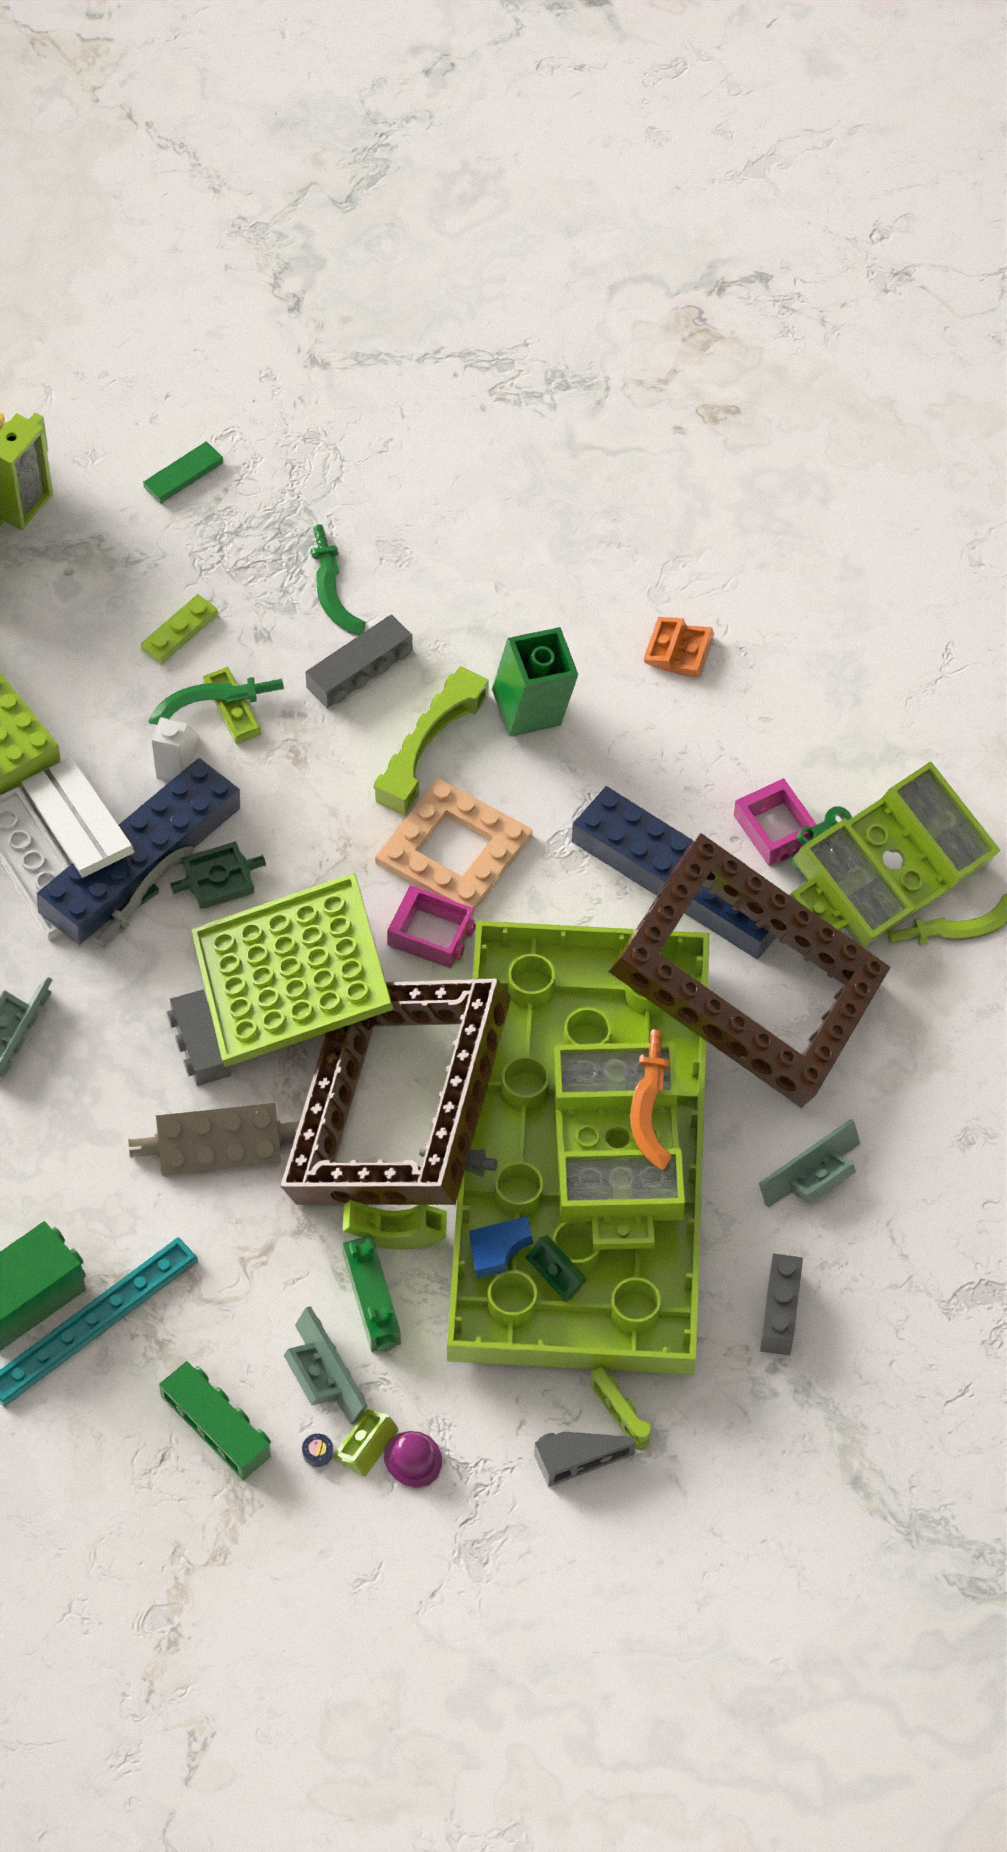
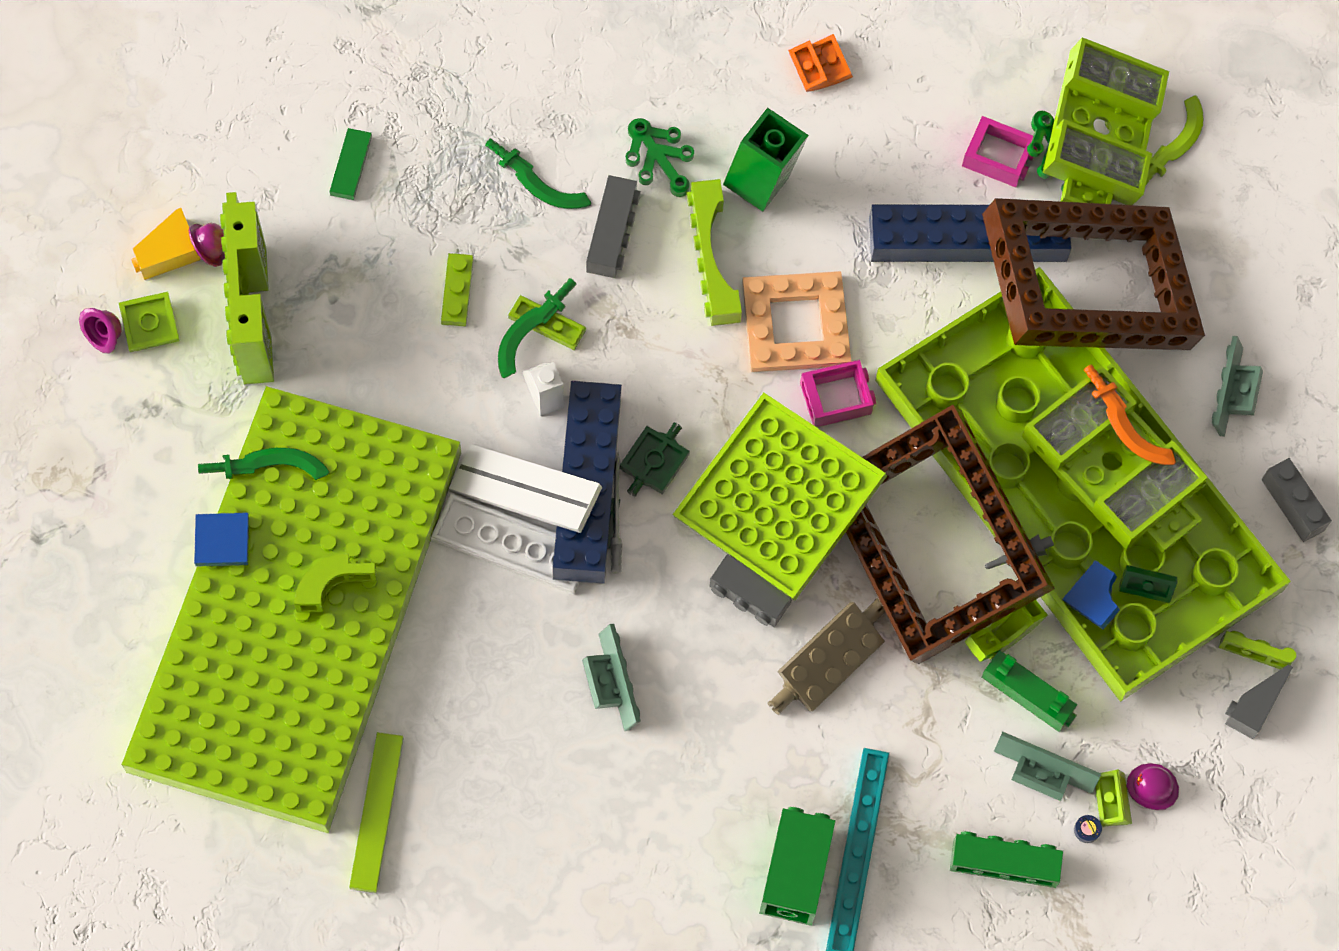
camera: 40 degrees left, 10 degrees up
none -> green plant [625,118,694,197]

